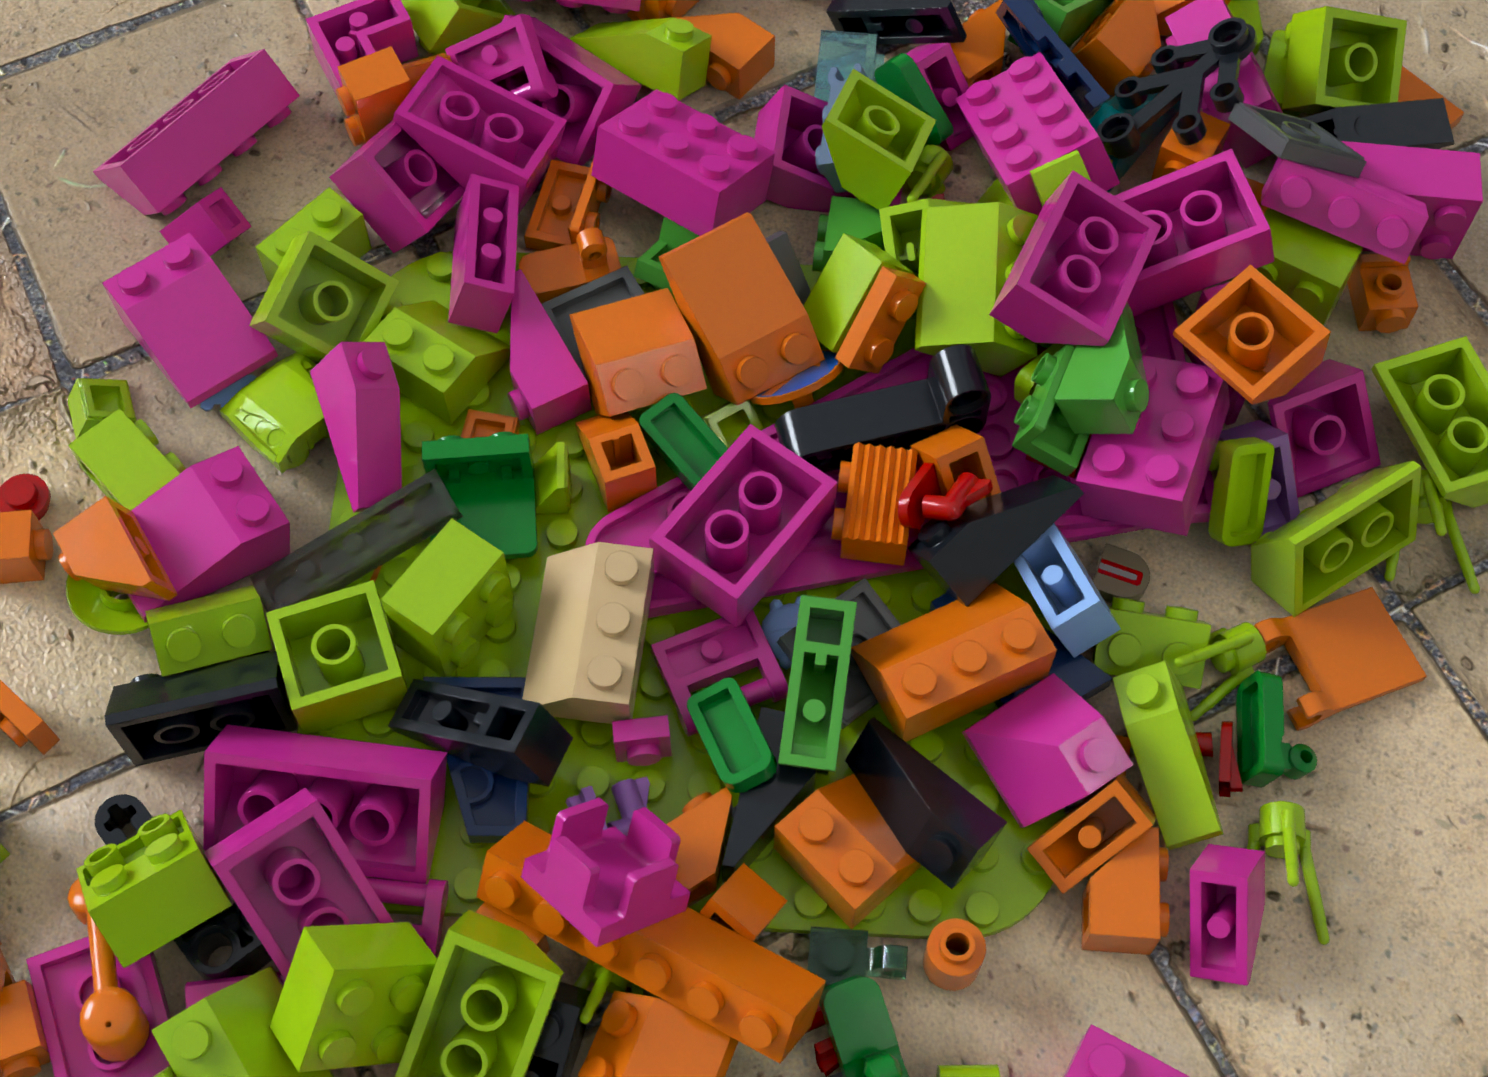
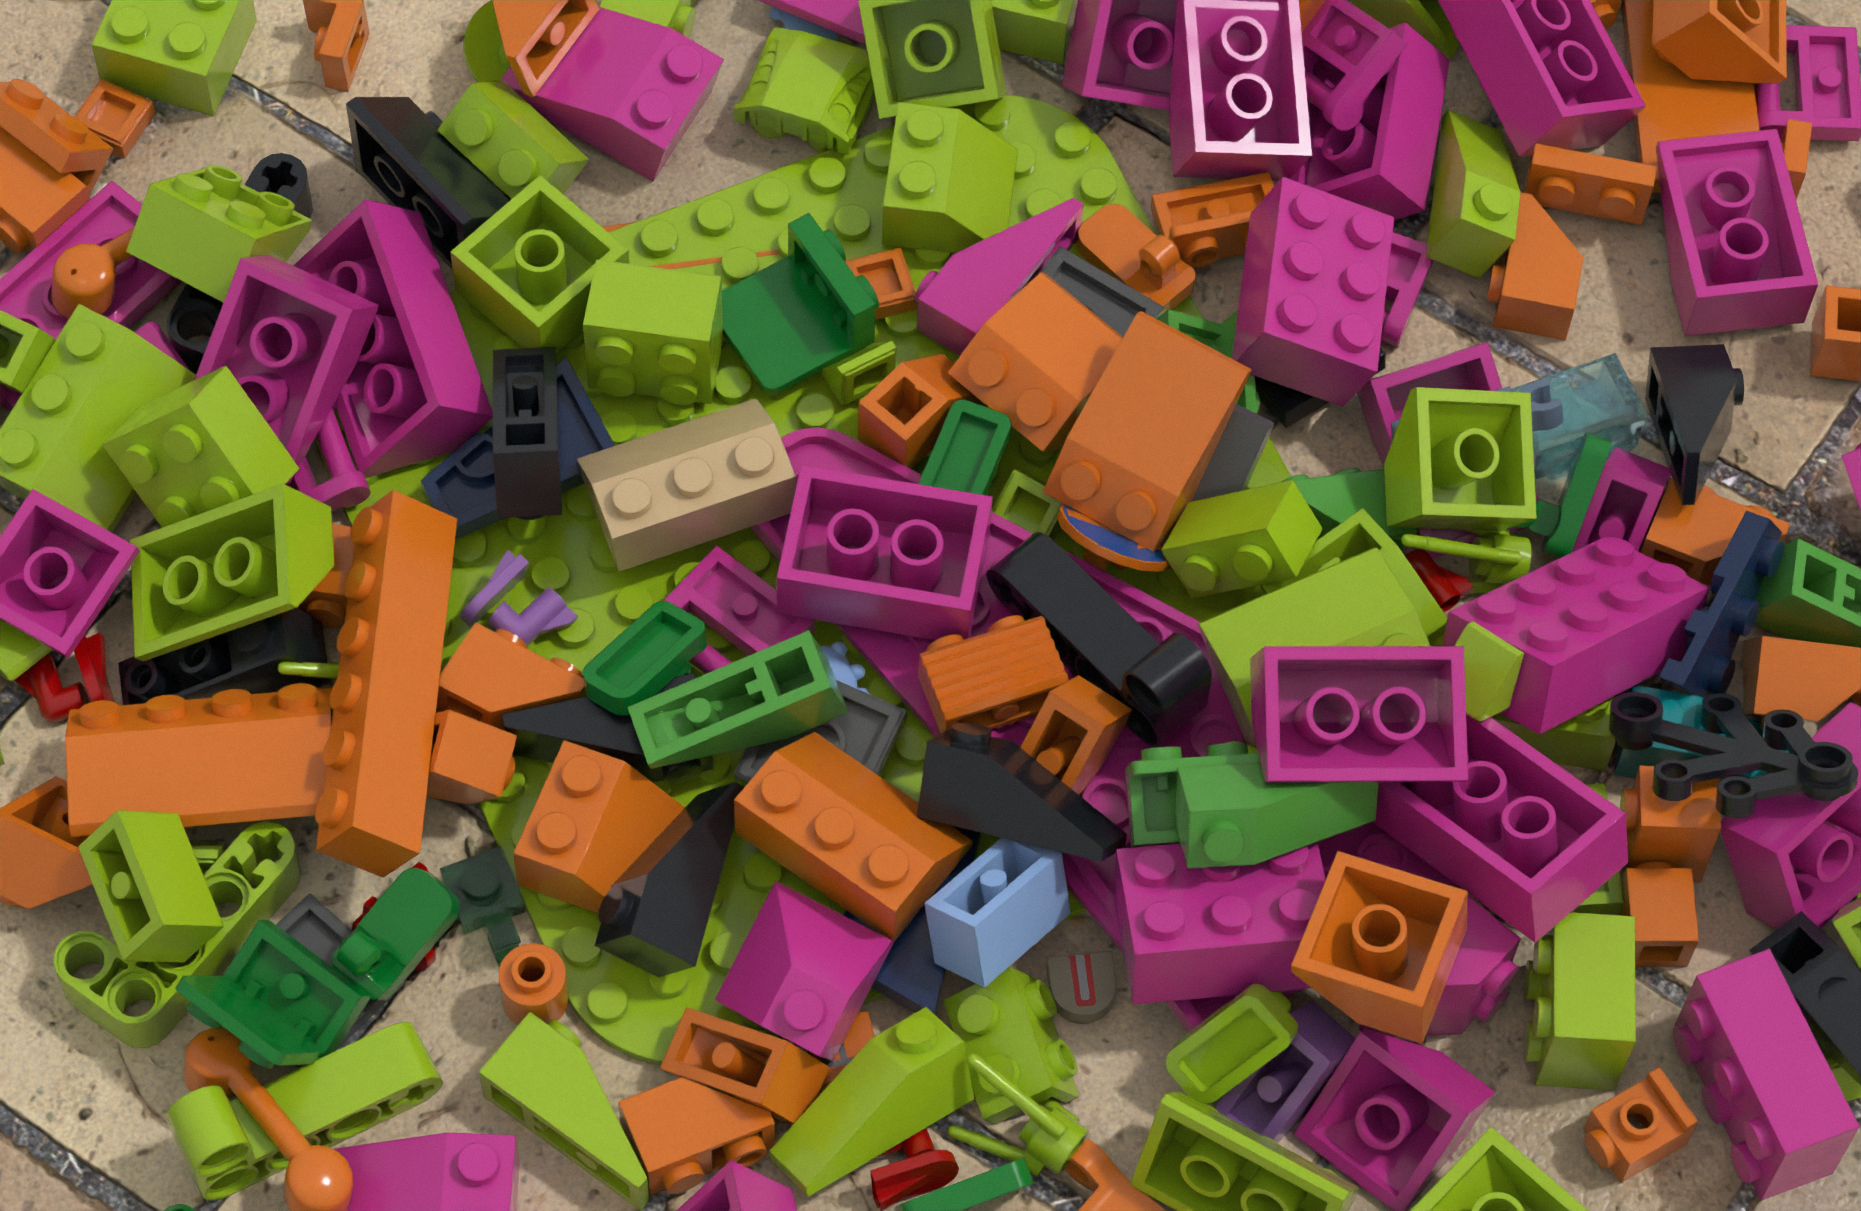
camera: 60 degrees right, 0 degrees up
clear smoke plate [250,469,463,612] -> none
dark pink slope [310,342,402,513] -> none
dark pink brick [448,174,519,333] -> none
dark pink panel [521,798,691,947] -> none
dark pink plate [612,715,672,766] -> none
orange plate [835,266,927,374] -> none
red piece [898,462,993,529] -> none
dark grey tile [1228,102,1366,178] -> none
dark pink brick [1261,157,1429,264] -> none
none -> lime slope [479,1012,649,1211]

